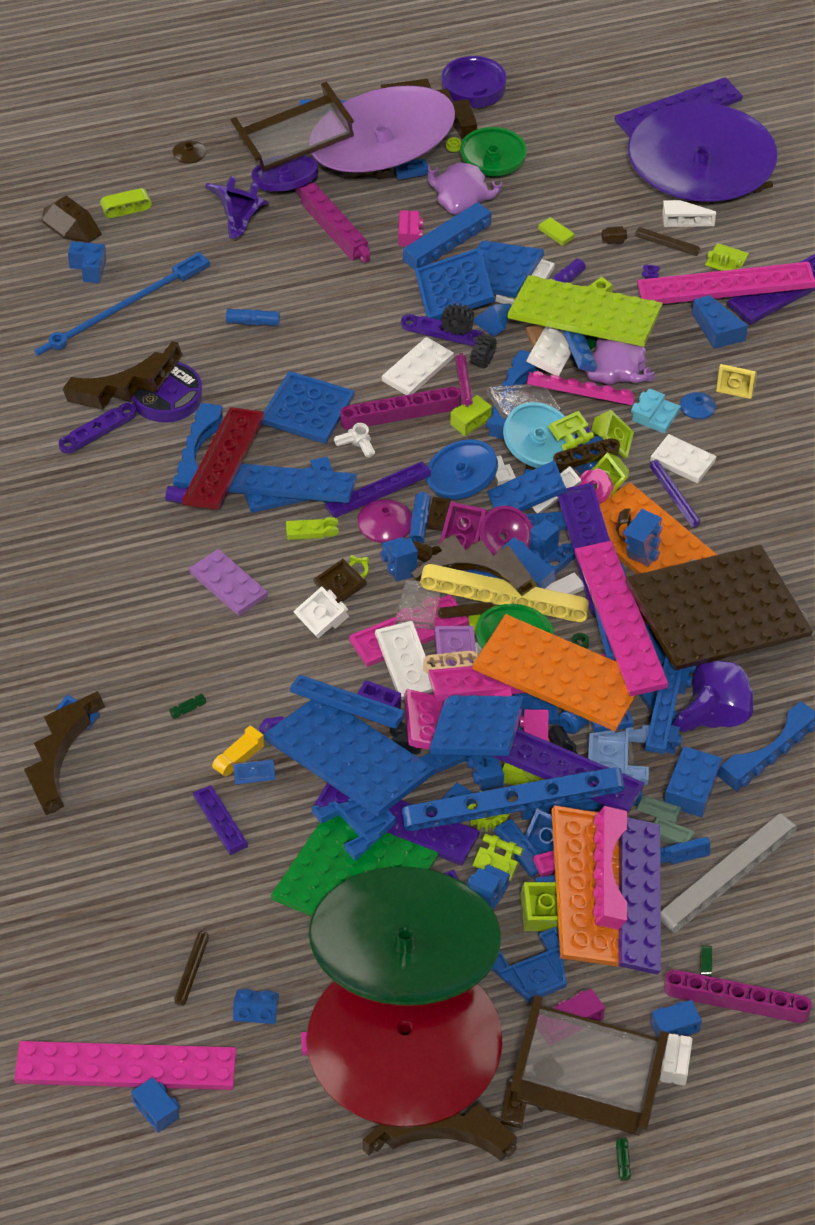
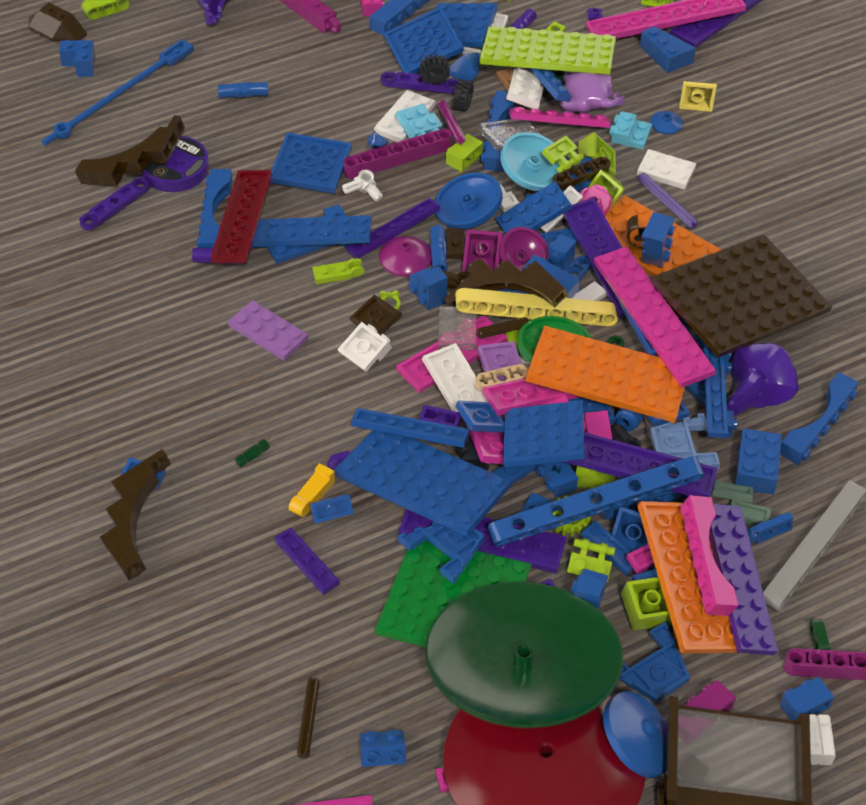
camera: 10 degrees left, 0 degrees up
none -> blue hinge [368,131,390,149]
none -> medium azure plate [395,103,443,139]
none -> blue plate [455,400,505,433]
none -> blue dish [603,692,668,778]

